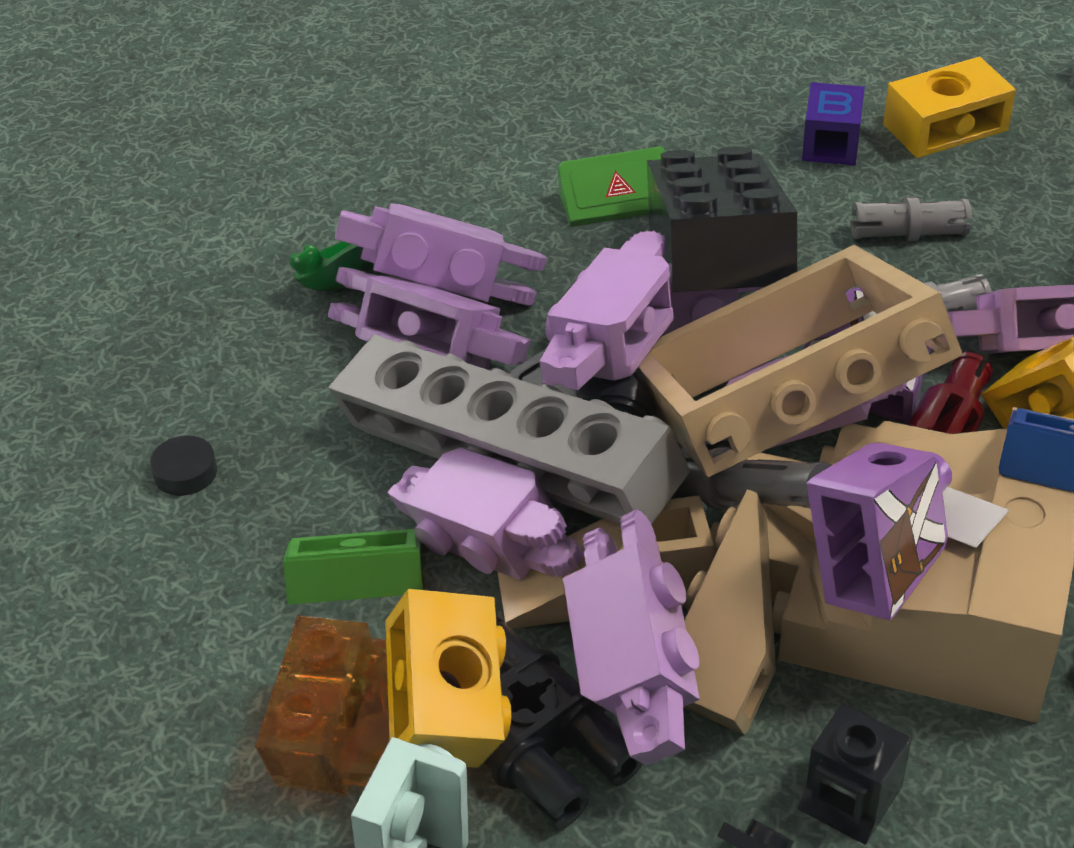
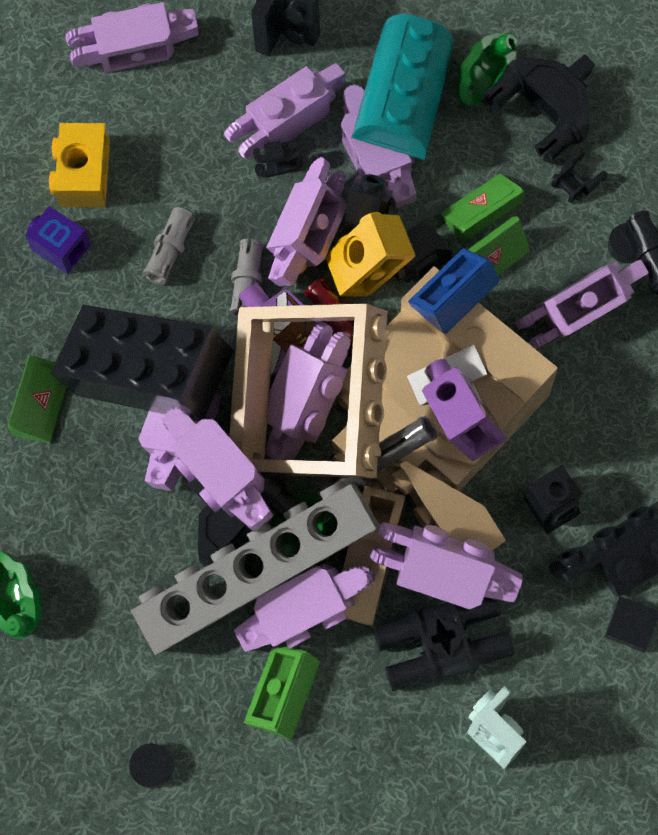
camera: 65 degrees left, 25 degrees up
clear orange brick [255,615,445,797] -> none
lavender hinge [328,267,531,370] -> none
lavender hinge [334,203,547,306] -> none
yellow brick [385,589,511,768] -> none

